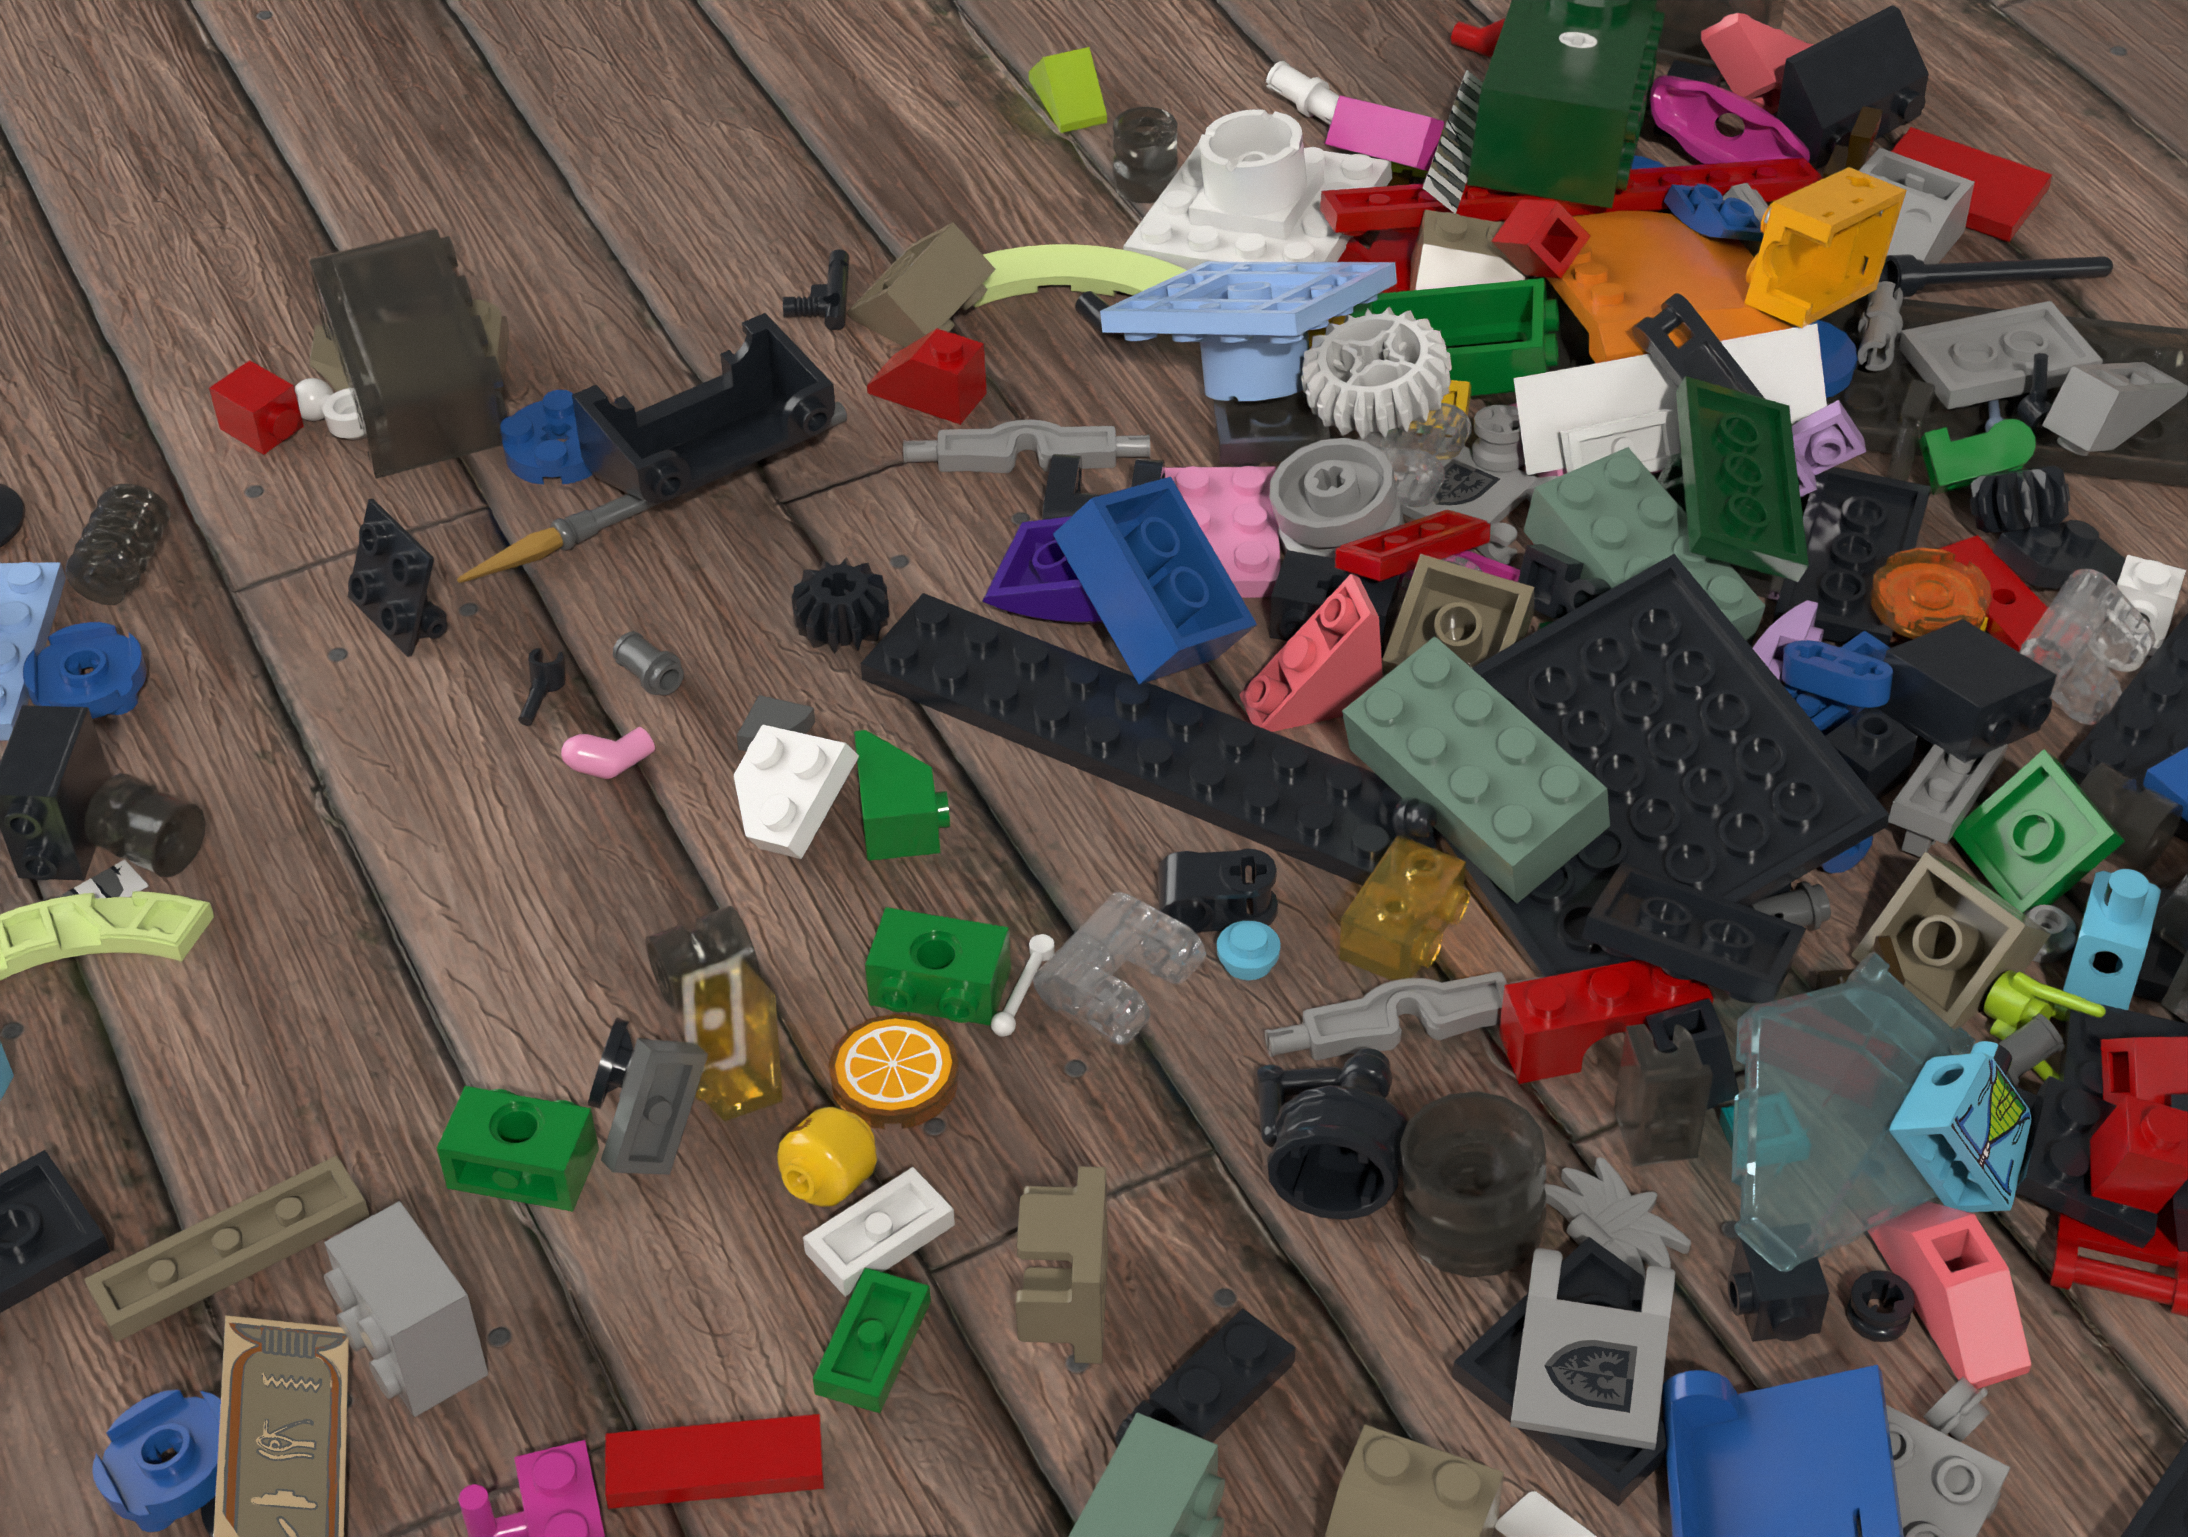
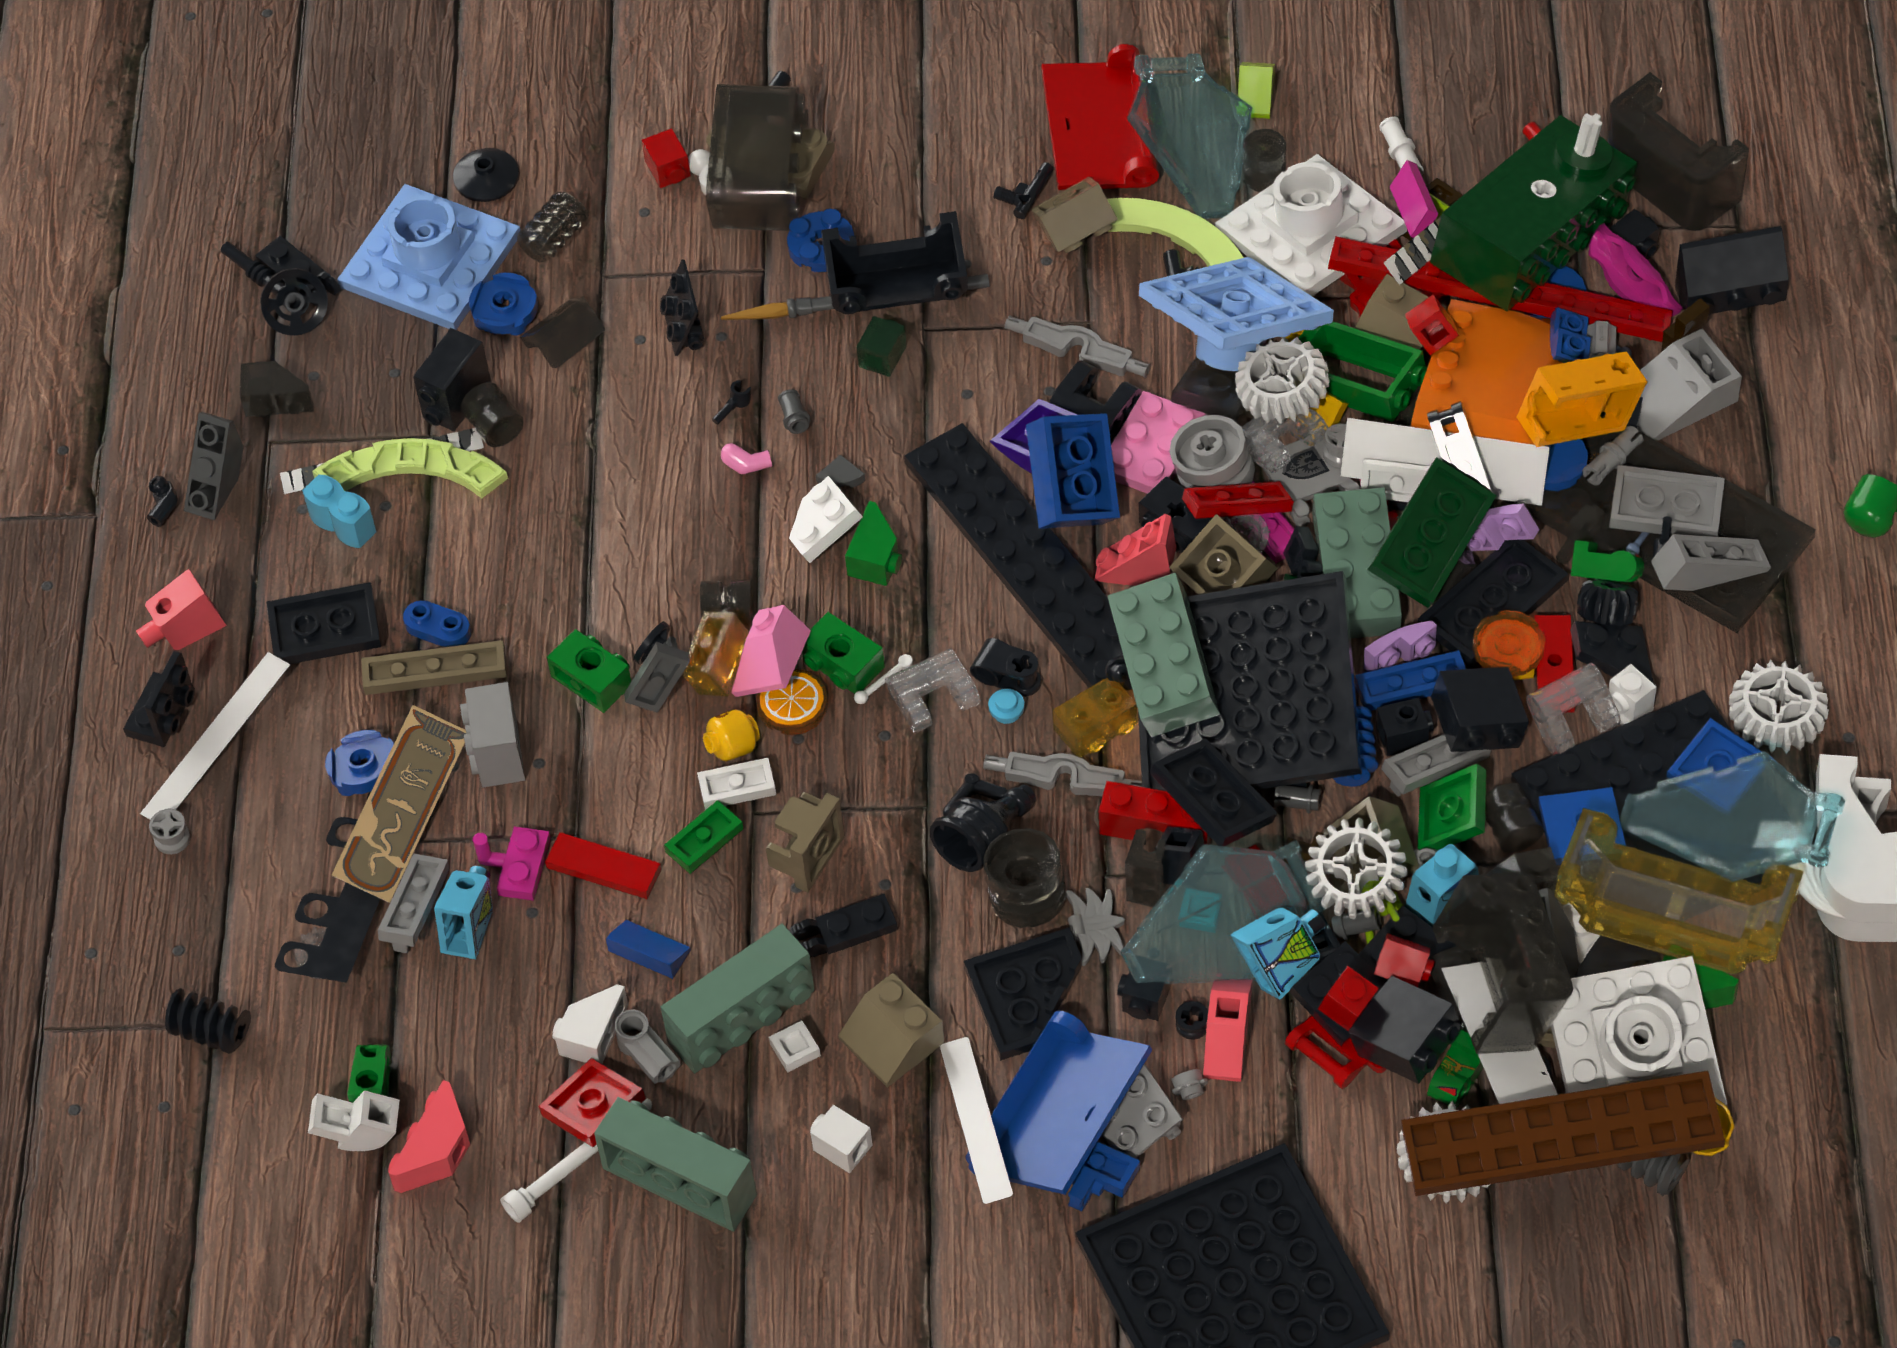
camera: 30 degrees right, 10 degrees up
black gear [791,557,890,654] -> none
red slope [867,328,987,425] -> none
light grey flag [1510,1248,1675,1450] -> none
coral slope [1701,13,1814,114] -> none
blue beam [1781,640,1893,708] -> none
black piece [1882,254,2113,298] -> none
red tile [1891,127,2053,242] -> none
none -> blue plate [403,601,471,647]
none -> clear smoke panel [520,296,605,368]
none -> bright pink slope [731,605,811,697]
none -> clear green brick [856,316,907,377]
none -> red door [1041,44,1159,190]
none -> clear light blue windscreen [1127,53,1252,219]
none -> white gear [1305,818,1407,919]

